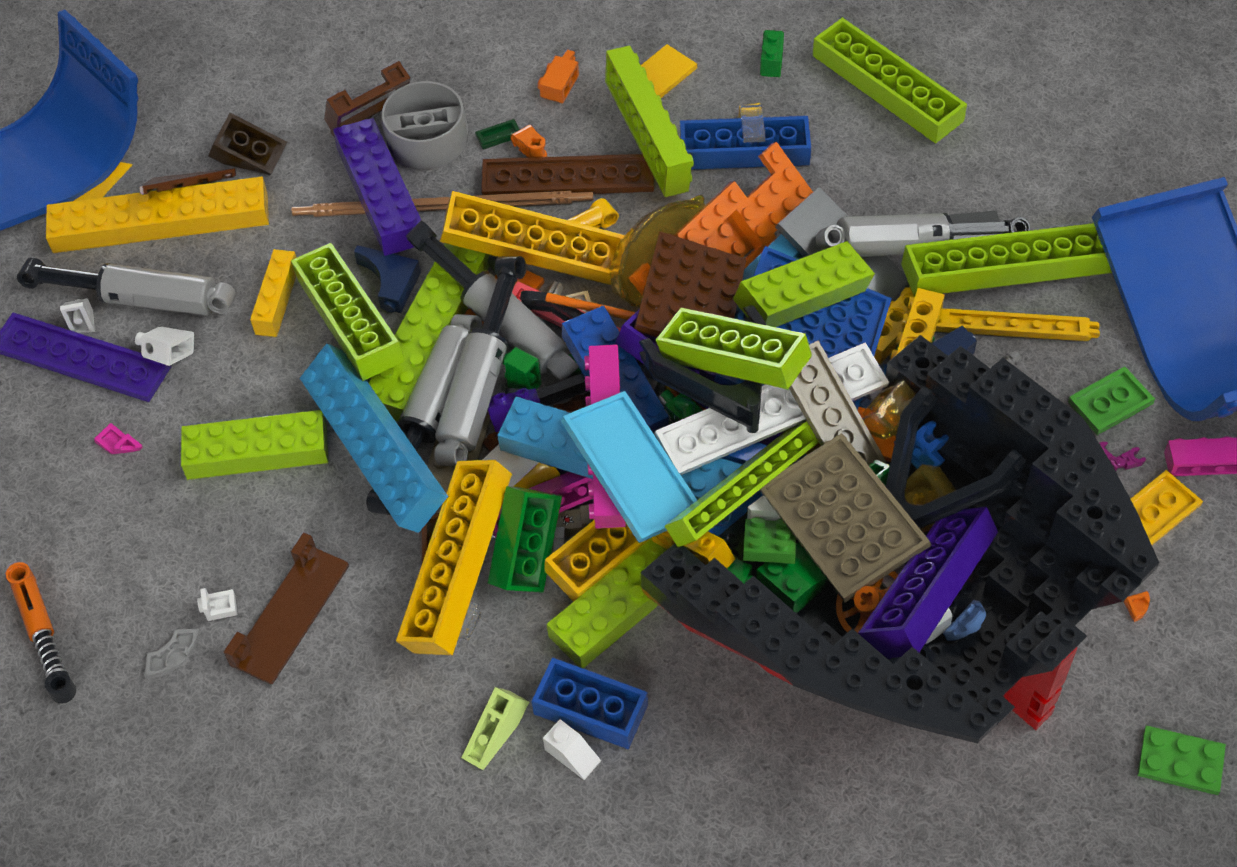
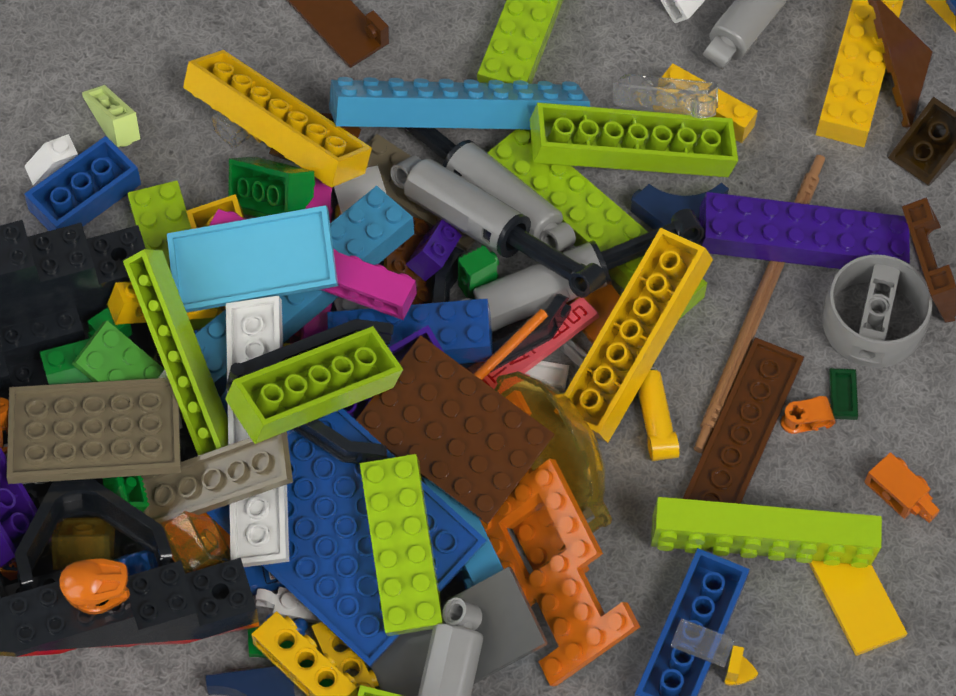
camera: 110 degrees right, 5 degrees up
none -> orange helmet [59,558,130,615]
none -> clear hinge [613,74,718,118]

